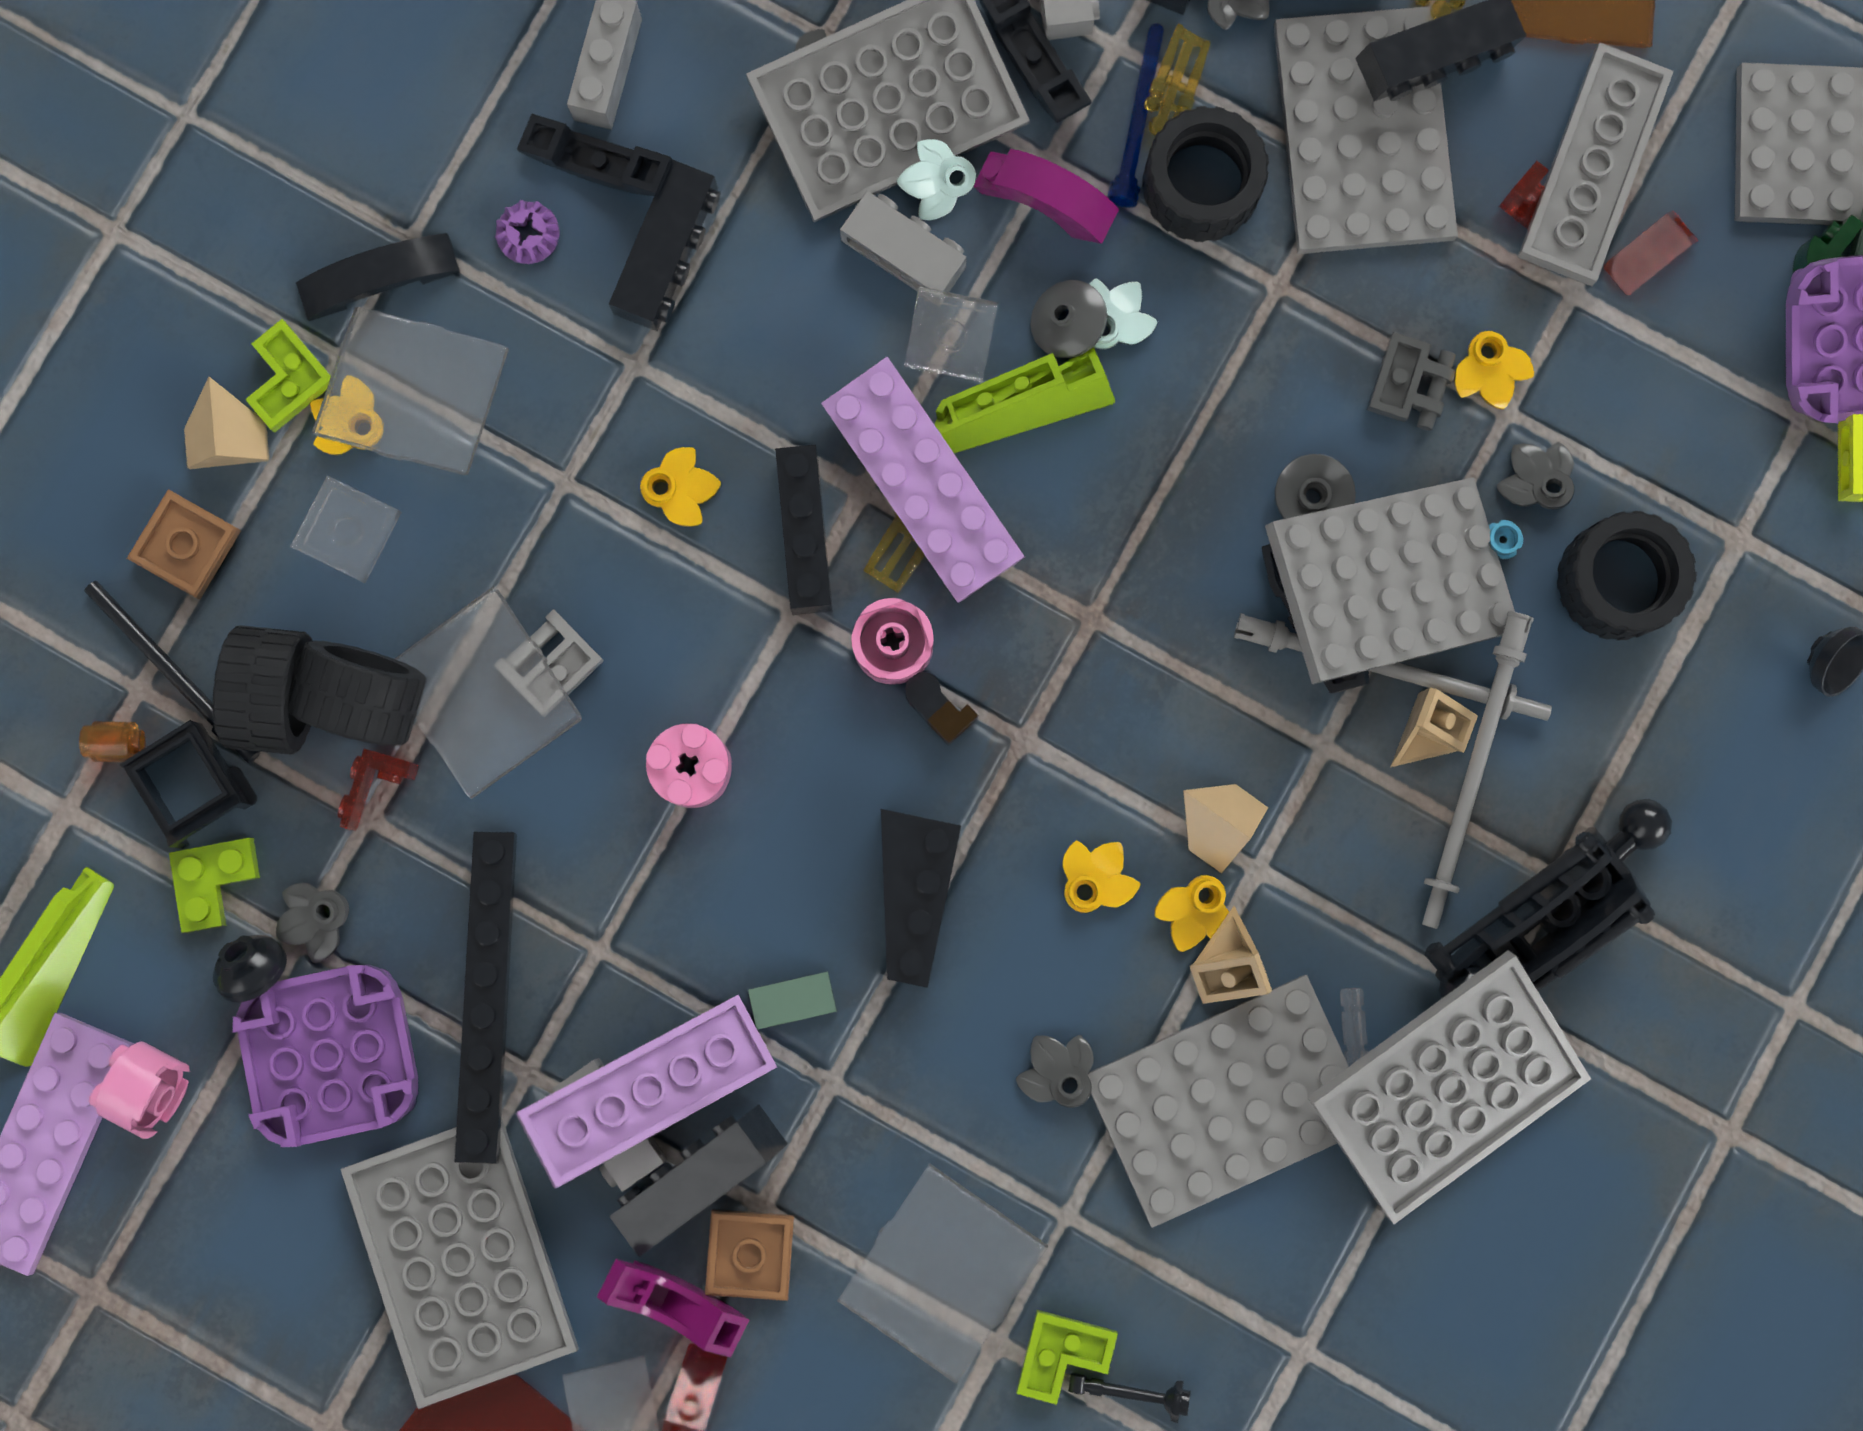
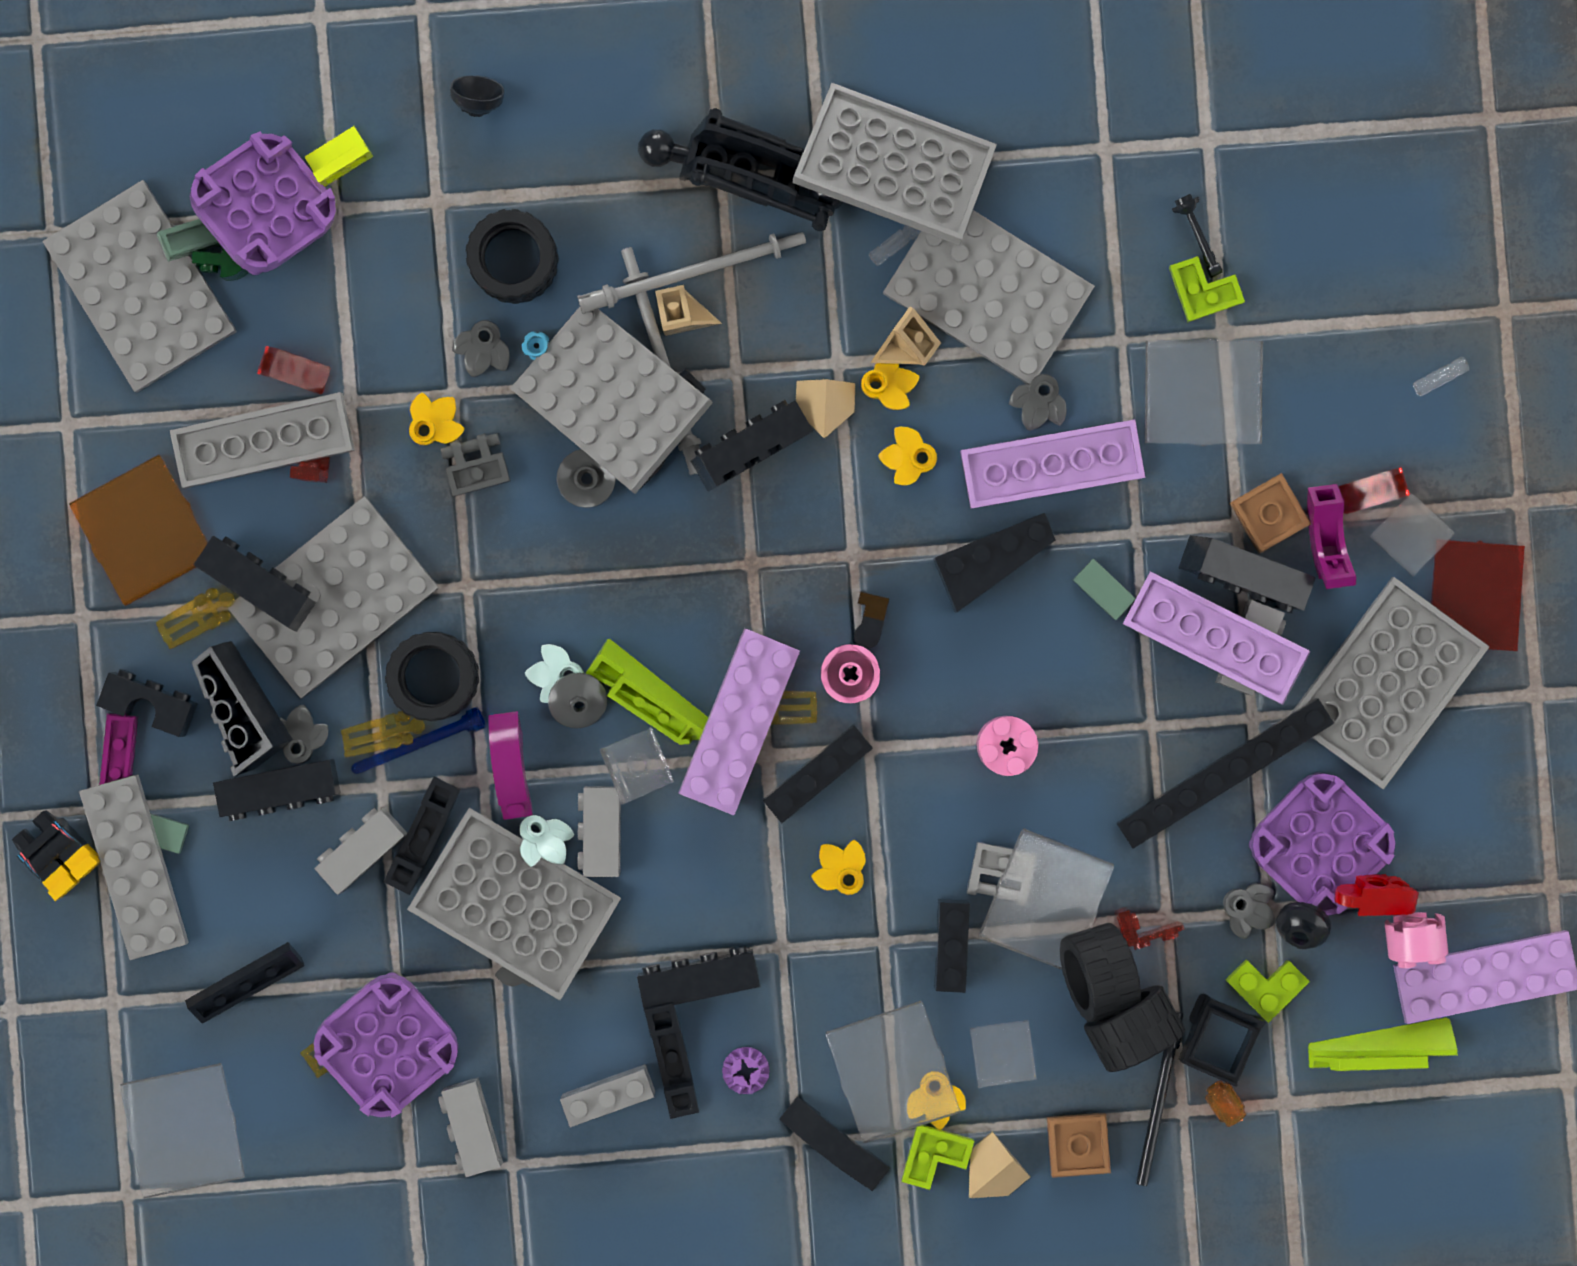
camera: 120 degrees left, 5 degrees up
none -> black wedge [690,400,813,492]
none -> black arch [934,899,970,993]
none -> lavender plate [960,419,1145,509]
none -> red piece [1334,874,1419,916]

